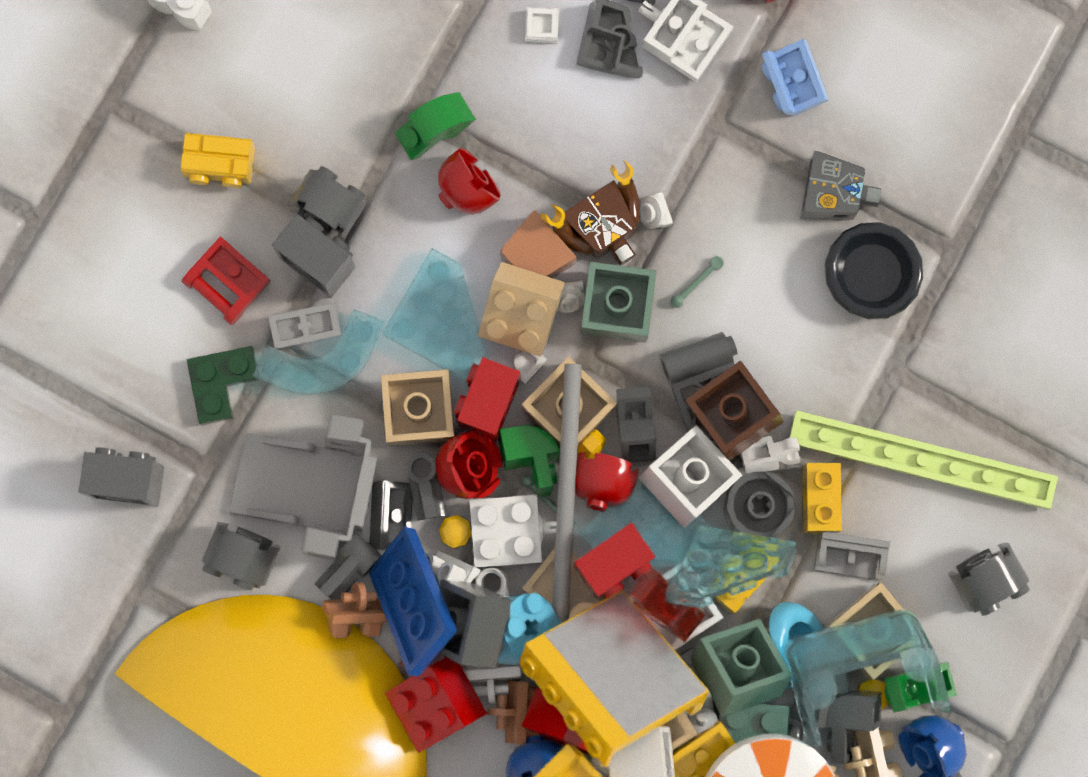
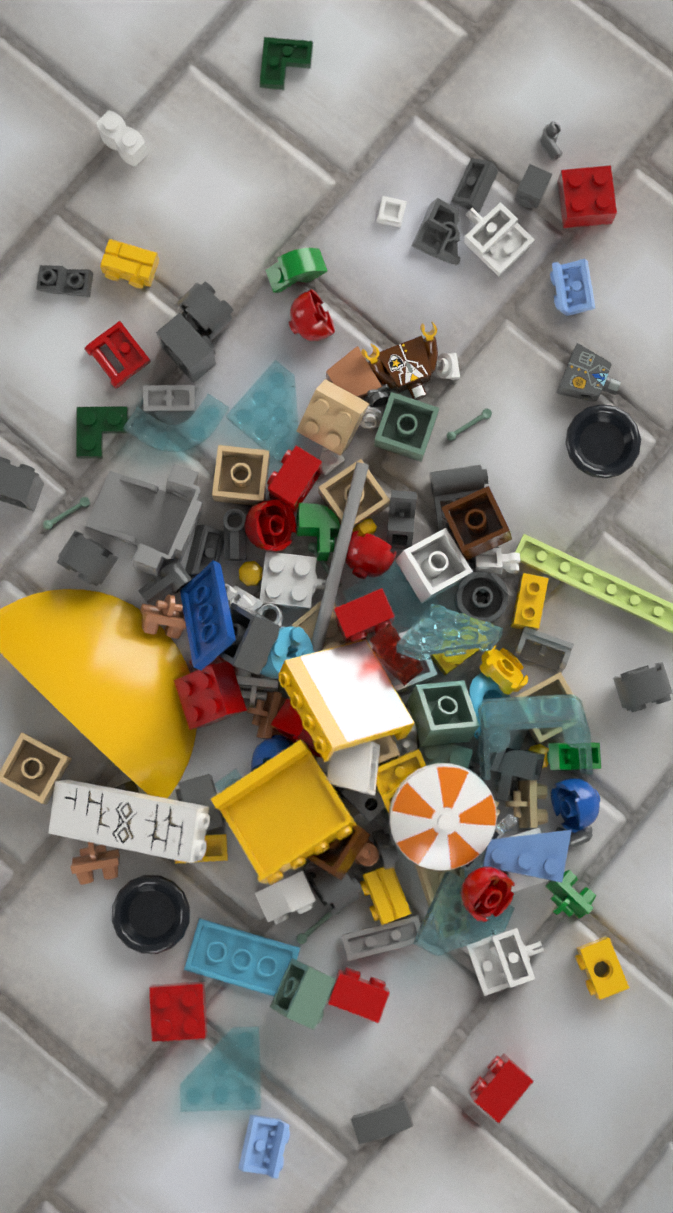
camera: 10 degrees right, 0 degrees up
none -> dark grey slope [36,265,93,297]
none -> sand green hinge [43,497,90,530]
none -> dark grey plate [362,385,391,408]
none -> yellow plate [479,645,528,695]

